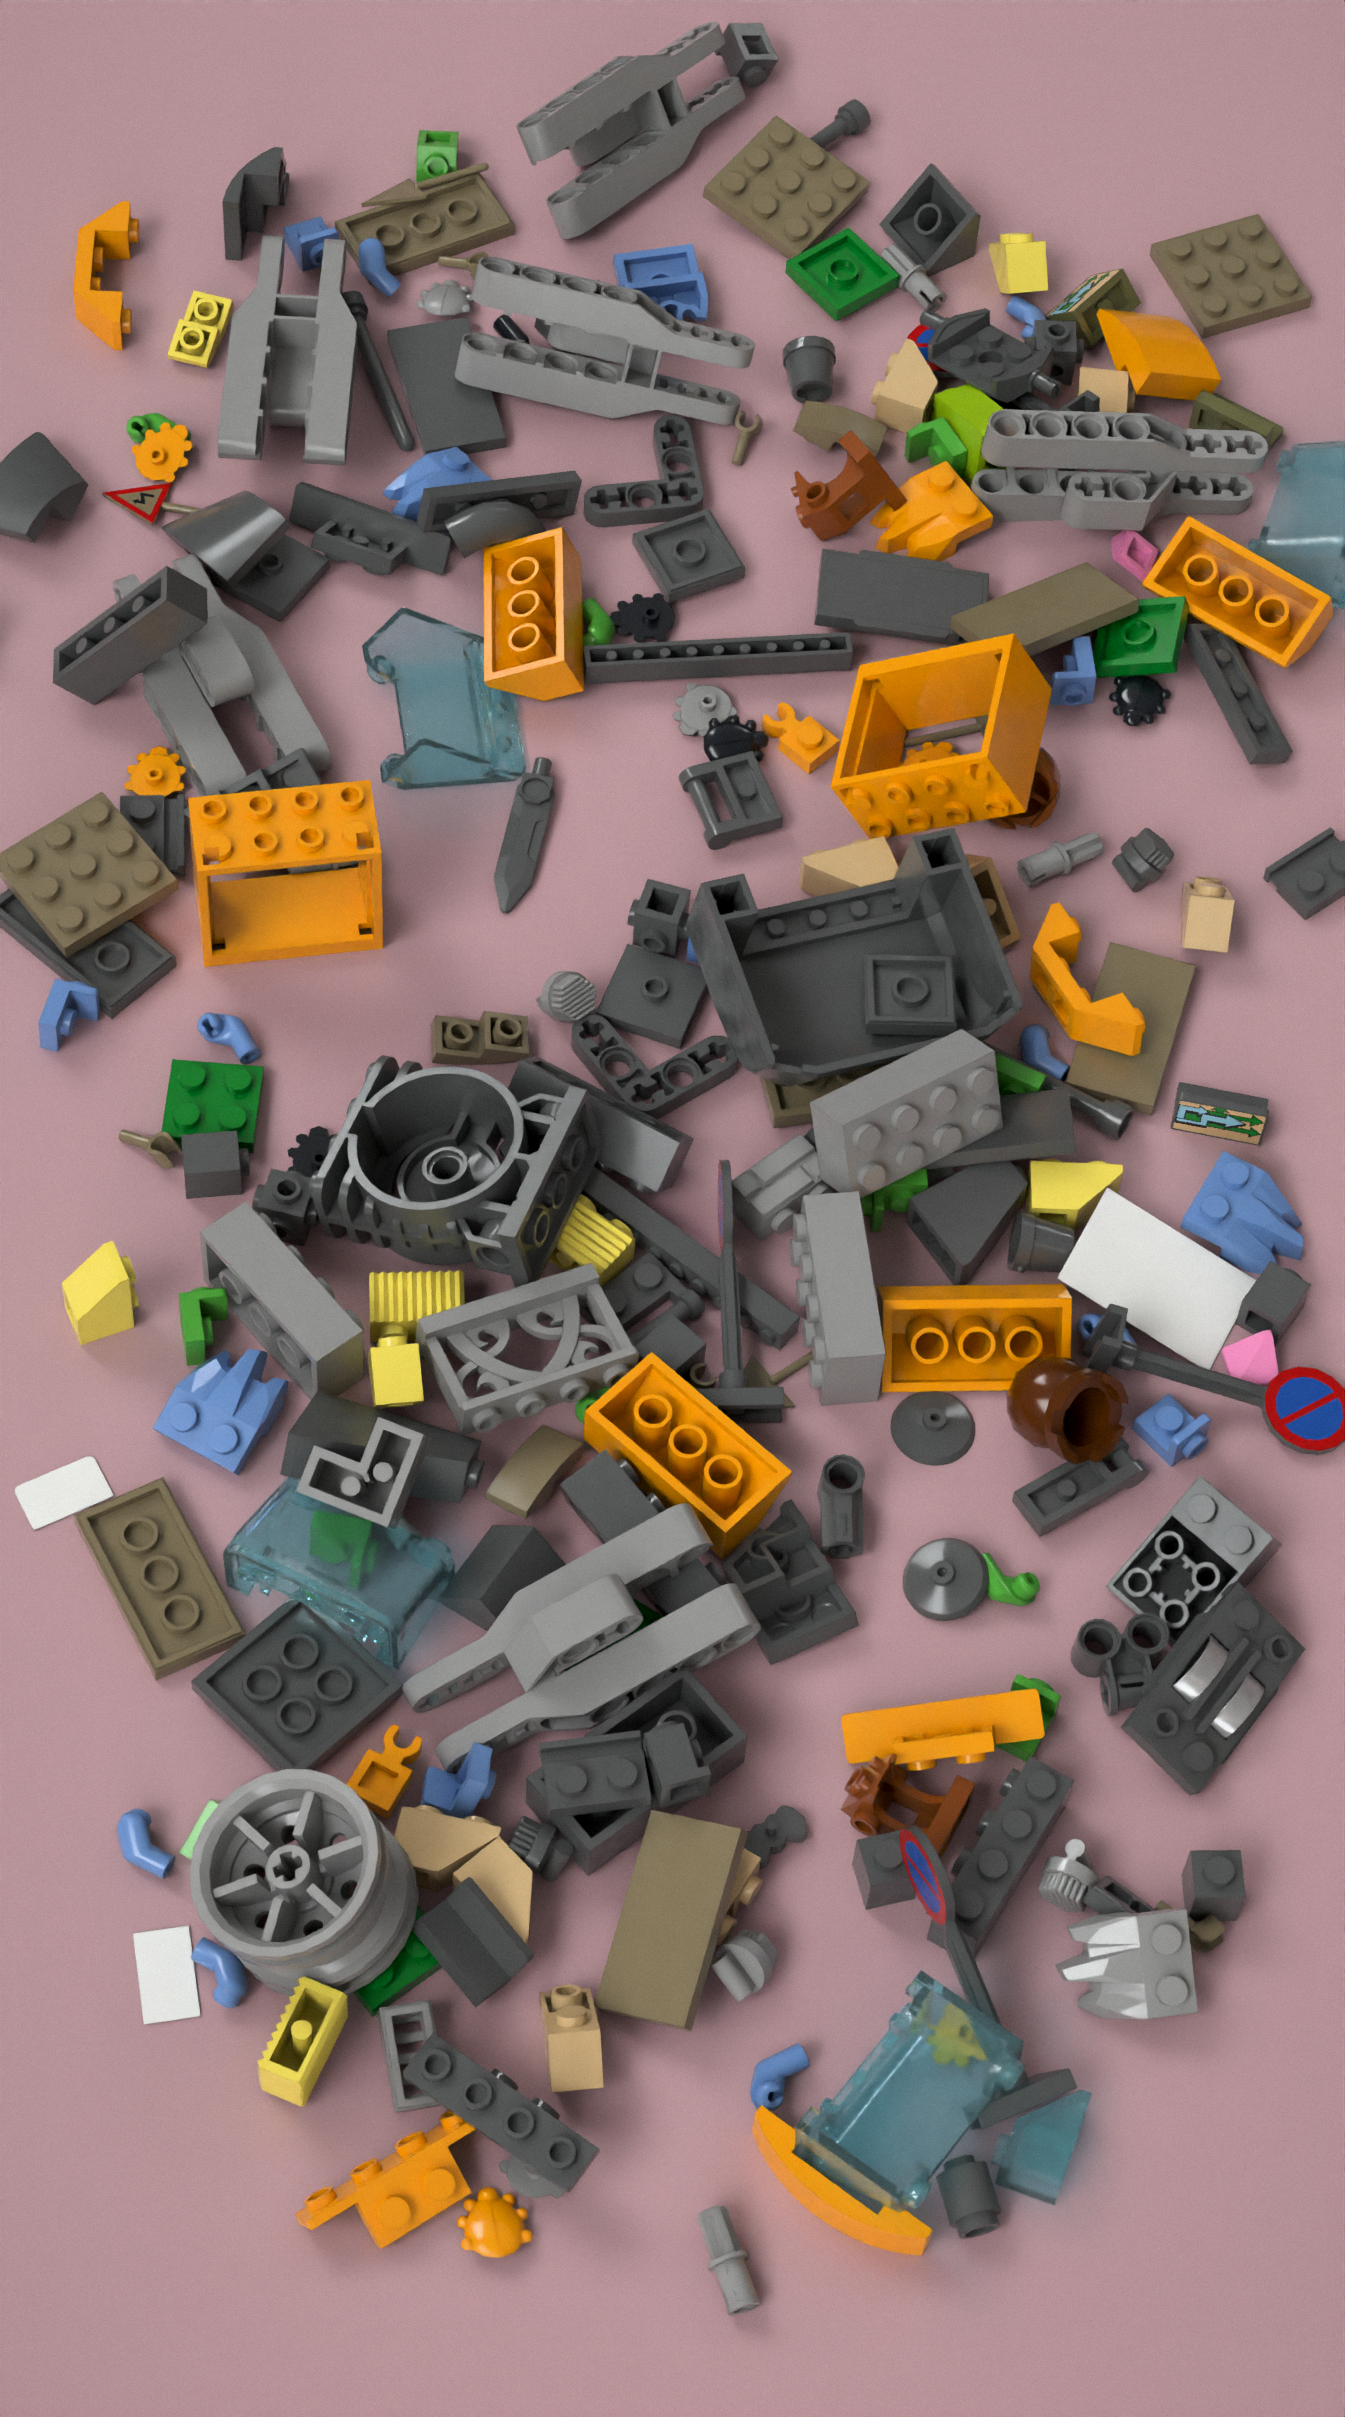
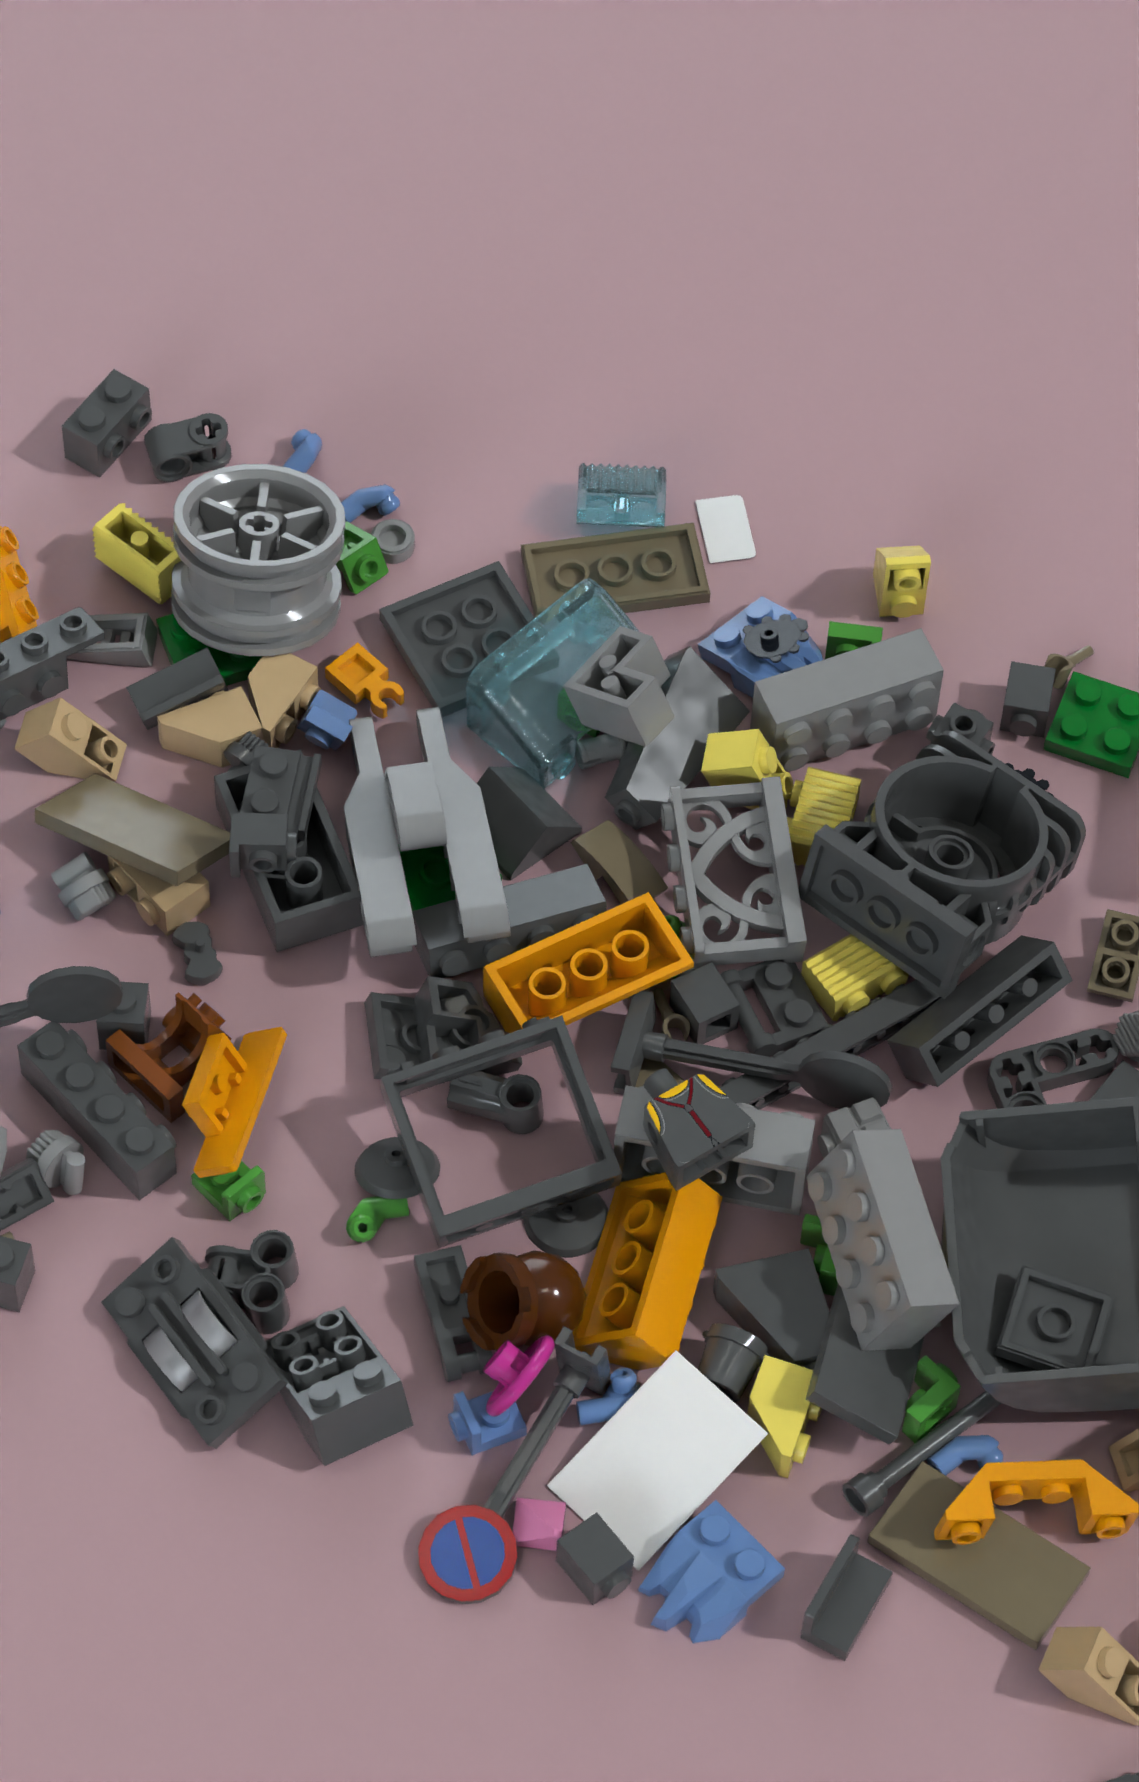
camera: 110 degrees right, 0 degrees up
none -> dark grey brick [62,369,152,477]
none -> dark grey piece [144,413,232,482]
none -> medium blue arm [282,429,322,473]
none -> light grey tile [371,519,415,564]
none -> dark grey window [380,1015,622,1248]
none -> dark pink piece [483,1336,555,1417]
none -> clear light blue brick [576,462,666,528]
none -> dark grey torso [643,1068,755,1191]
none -> piece [743,614,809,663]

